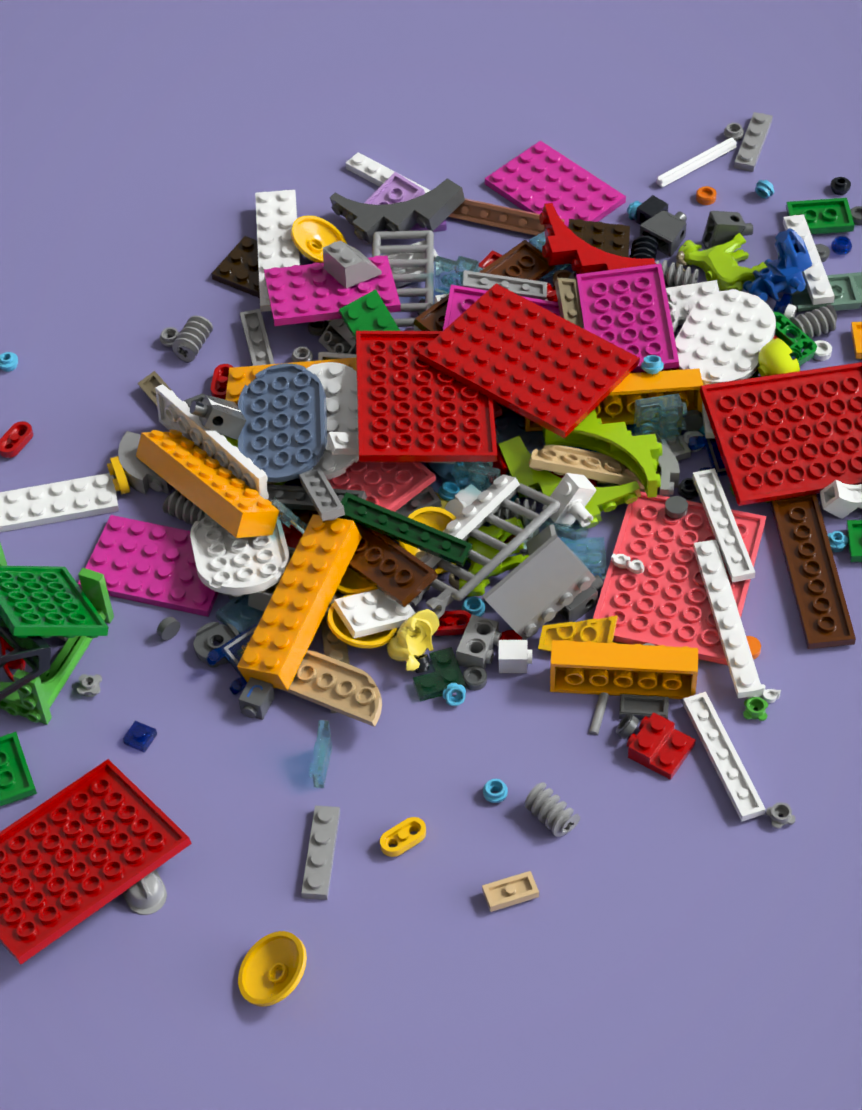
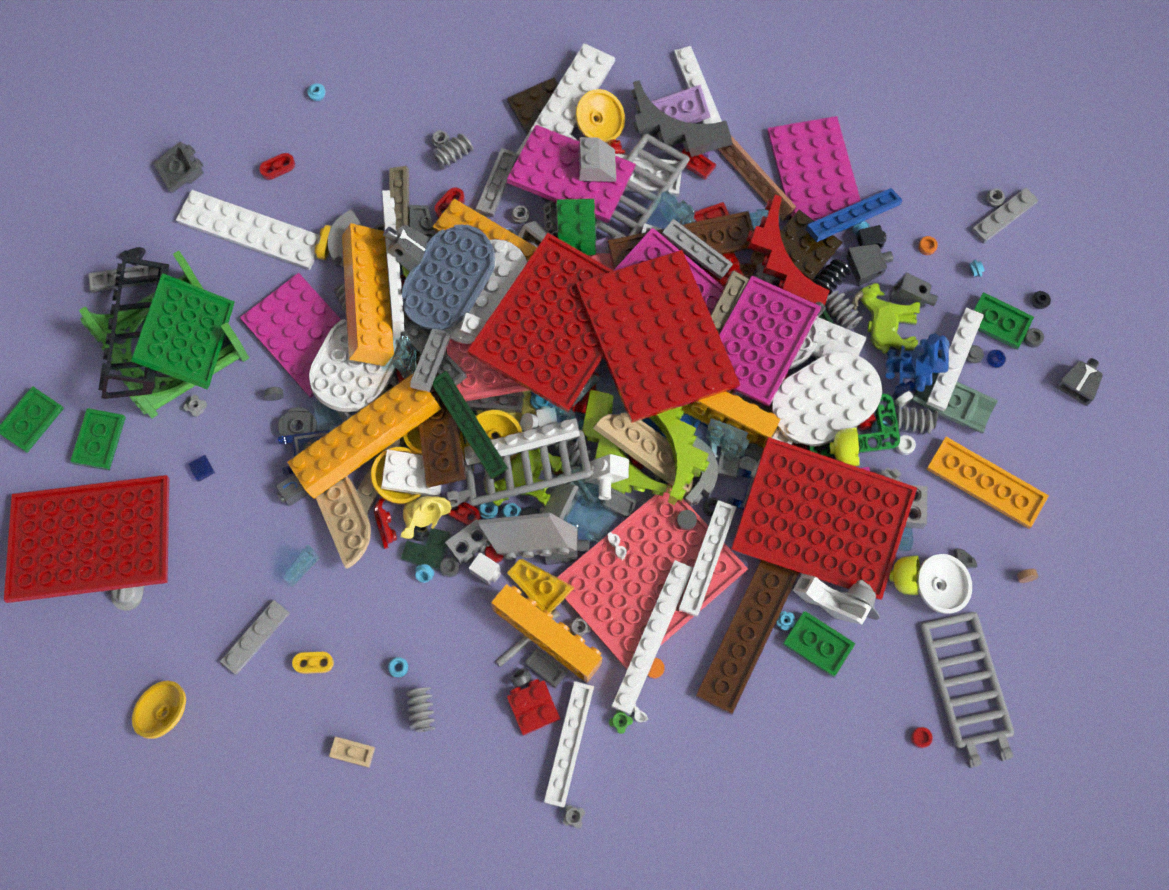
camera: 30 degrees right, 20 degrees up
medium azure plate [641,355,664,374] -> none
white axle [656,138,737,187] -> none
none -> red piece [374,498,397,549]
none -> dark grey tile [600,488,636,519]
none -> red plate [676,148,716,180]
none -> blue plate [806,188,902,242]

